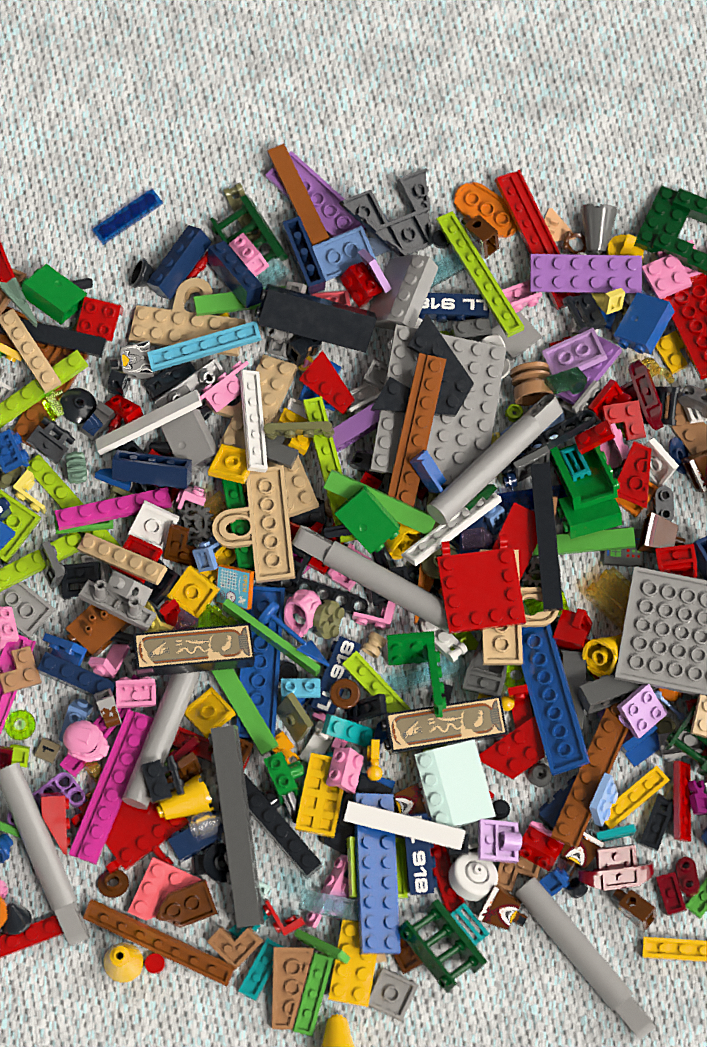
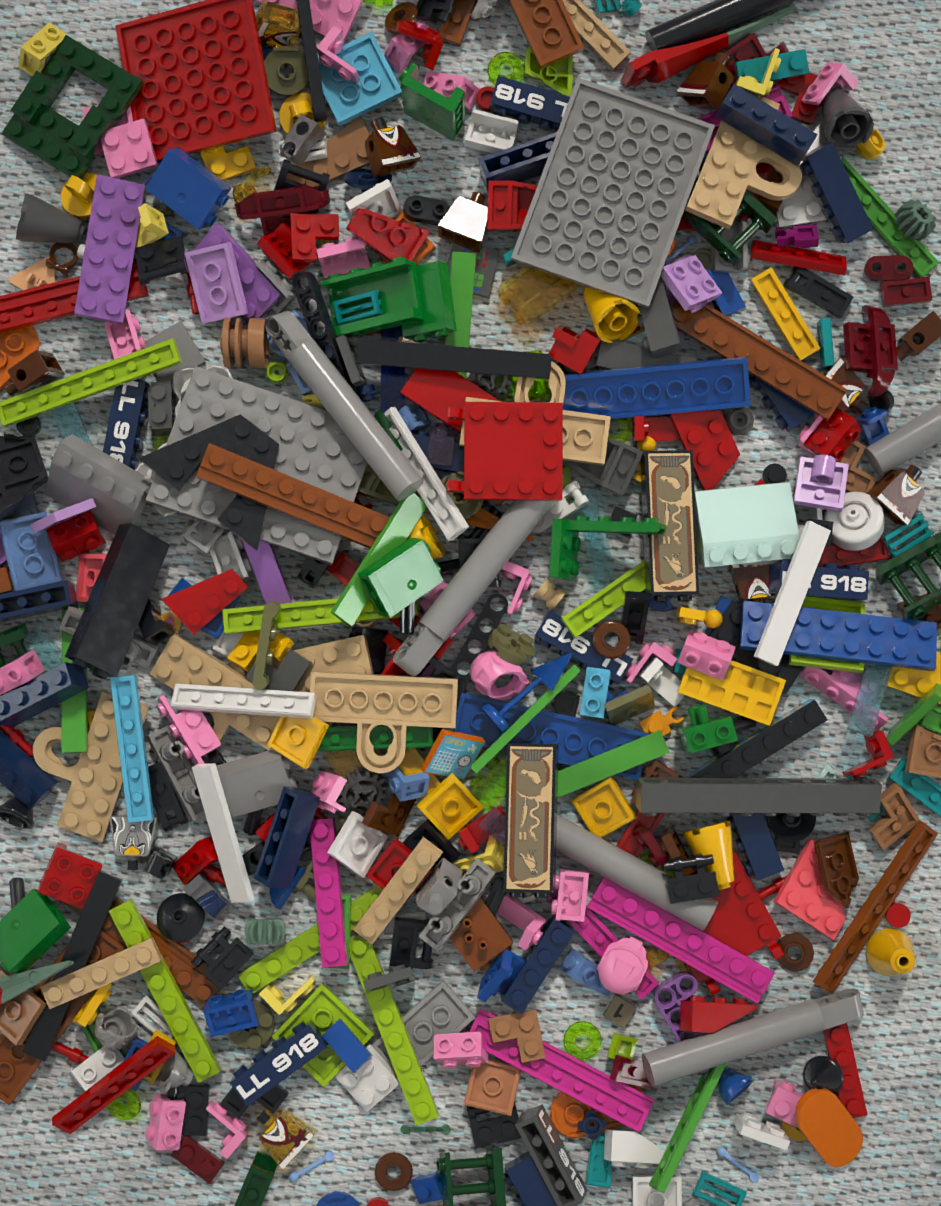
camera: 80 degrees left, 15 degrees up
clear neon green bracket [42,390,64,421] -> none
leg [94,688,122,729] -> none
clear head [189,811,220,840] -> none
teal plate [321,714,375,748] -> none
blue panel [410,450,447,493] -> none
clear green plate [545,367,588,395] -> none
red plate [574,419,615,454] -> none
light blue plate [589,773,618,827] -> none

